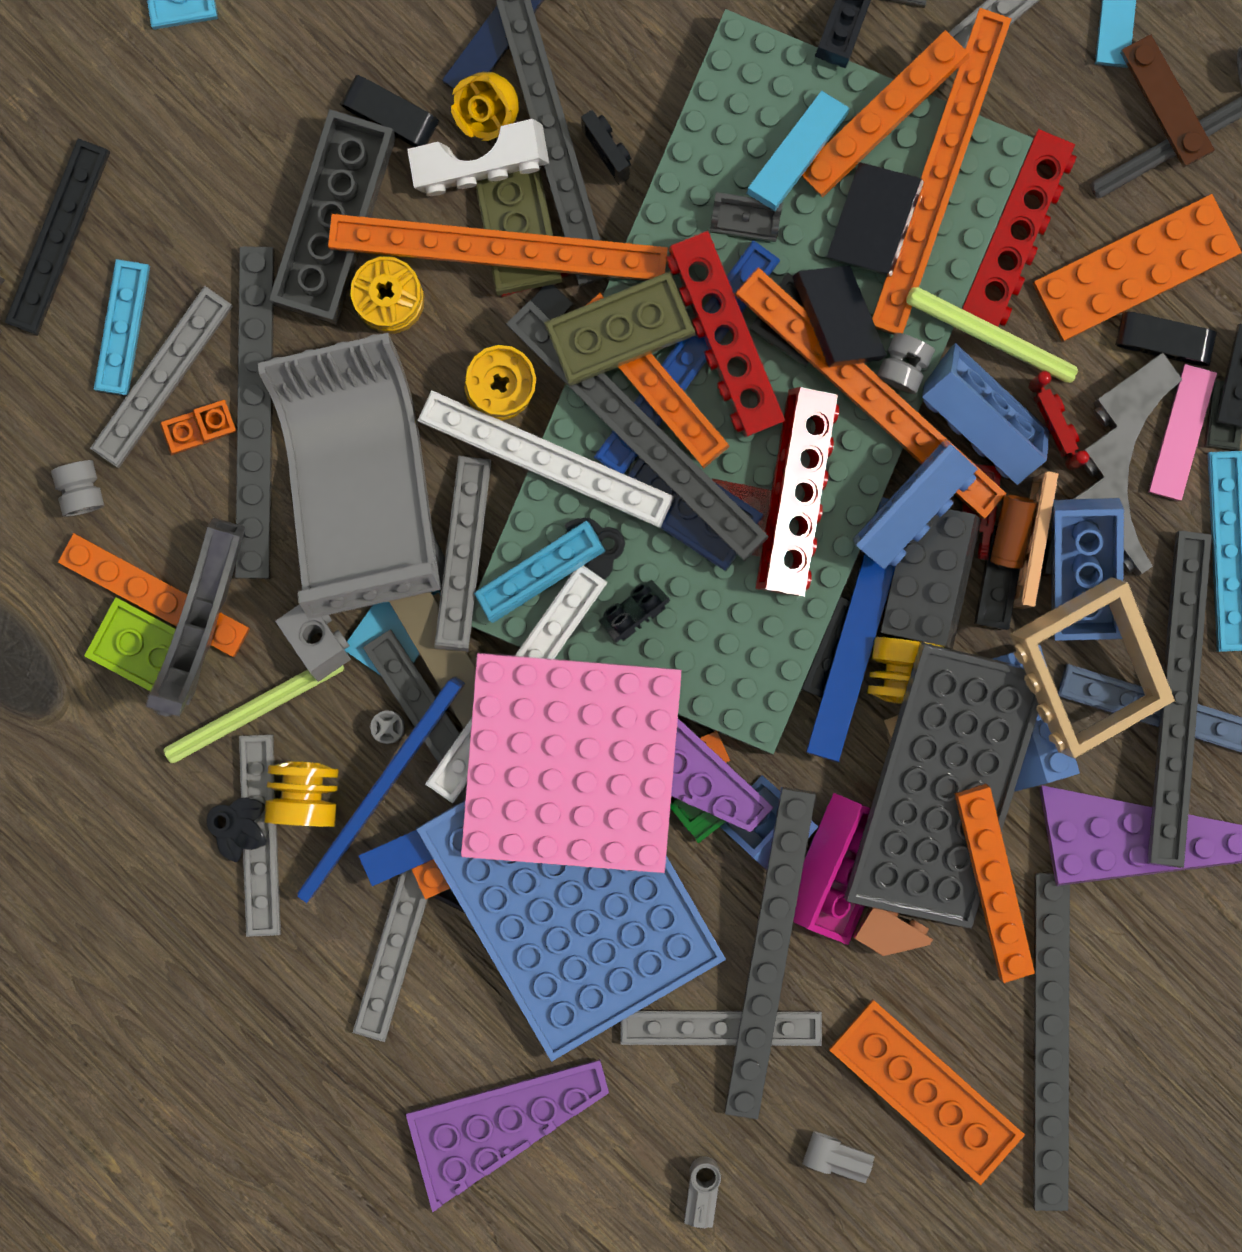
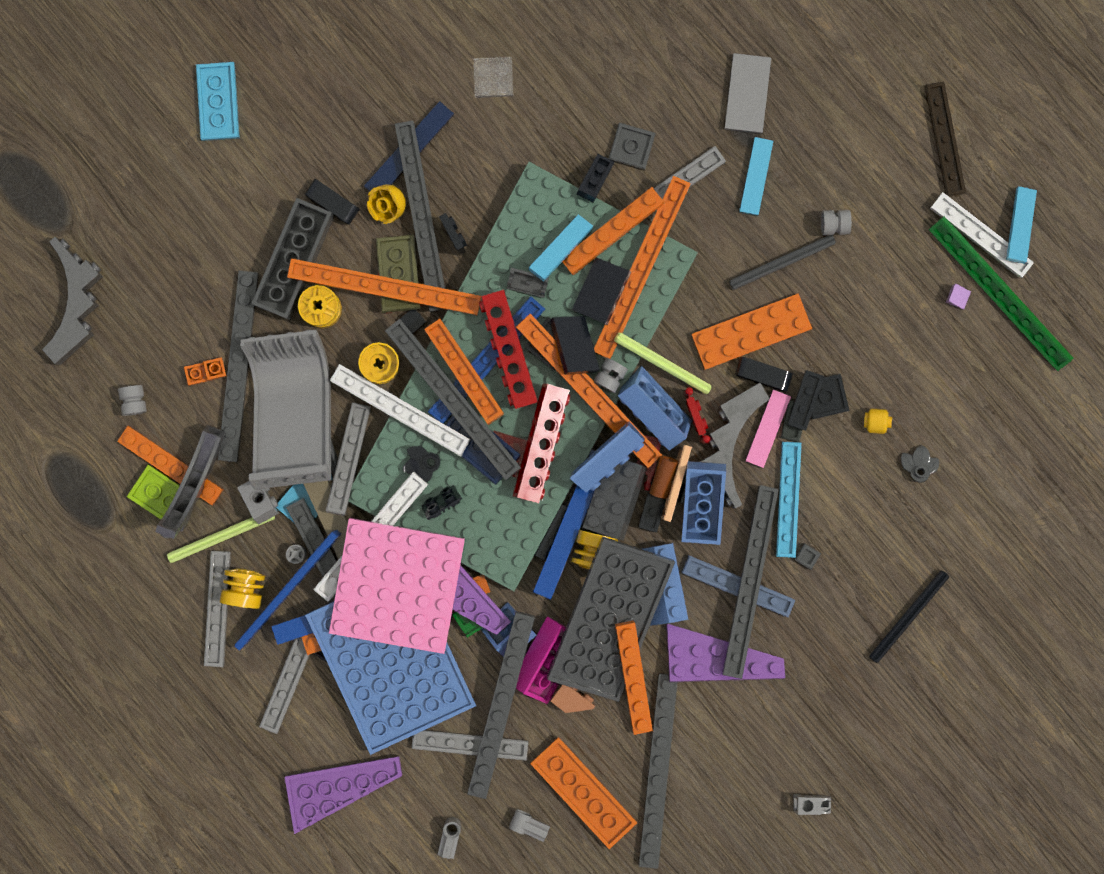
camera: 10 degrees right, 0 degrees up
black tile [5,138,110,336] -> none
light grey tile [90,286,233,468] -> none
medium azure tile [94,259,150,396] -> none
black plate [206,797,267,862] -> none
white arch [407,119,549,196] -> none
medium azure tile [474,521,606,623] -> none
olive tile [544,271,696,386] -> none
red brick [962,129,1077,327] -> none
tan window [1010,577,1175,758] -> none
reddish brown plate [1120,34,1215,168] -> none

